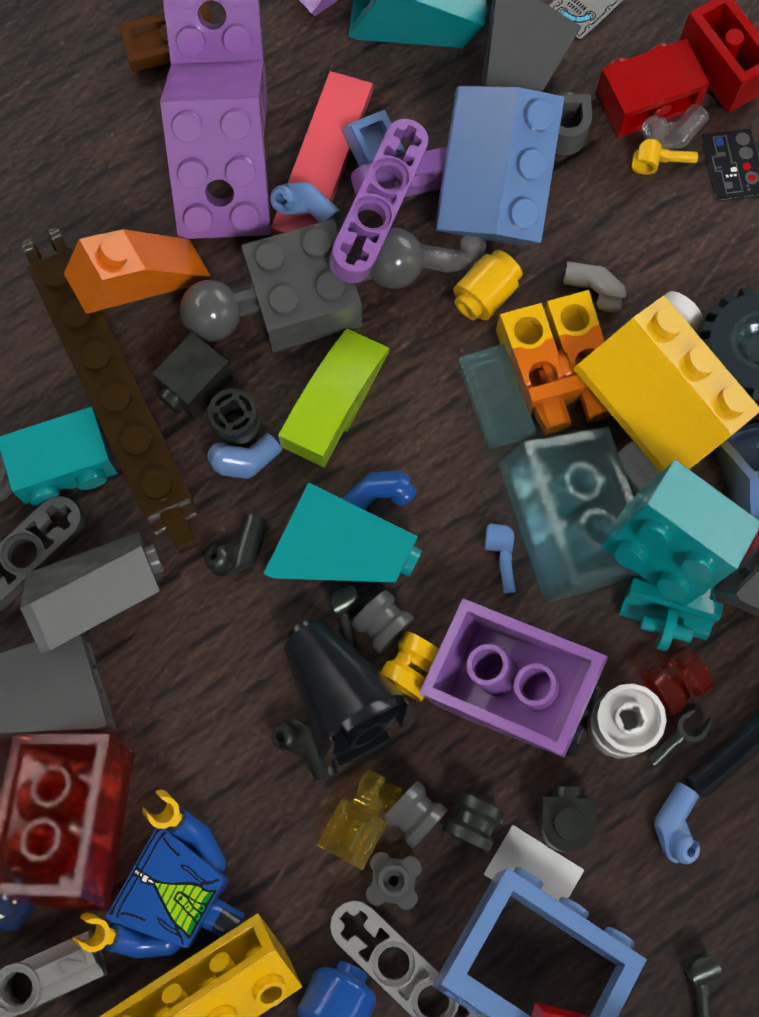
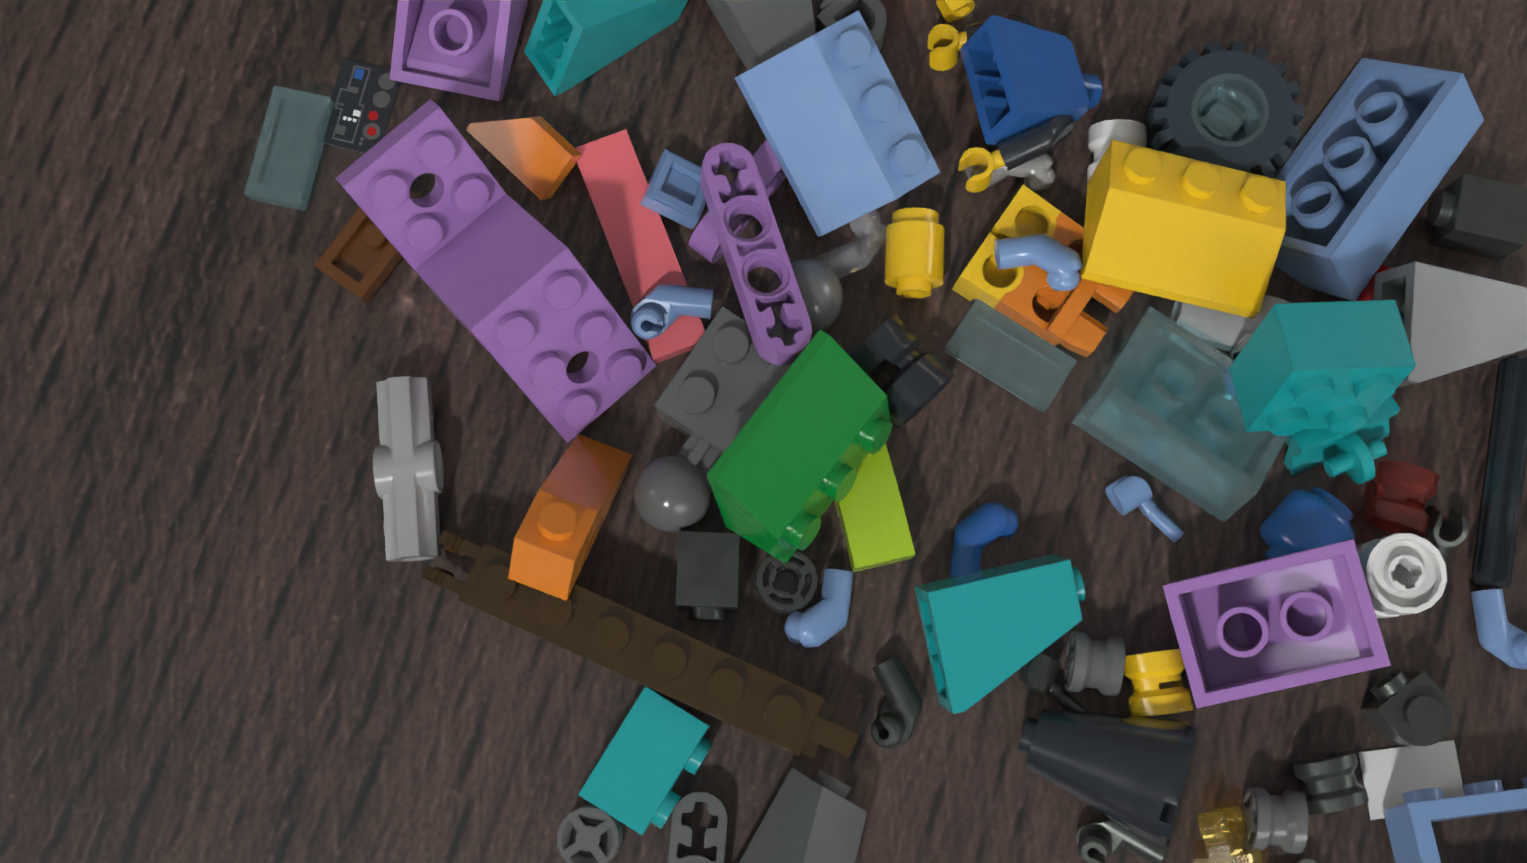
camera: 40 degrees left, 5 degrees up
none -> light grey piece [373,376,444,562]
none -> orange tile [466,116,582,200]
none -> green slope [706,330,892,564]
none -> black wheel [849,315,955,428]
none -> blue torso [927,14,1102,193]
none -> medium blue arm [994,234,1083,291]
none -> blue head [1260,486,1355,559]

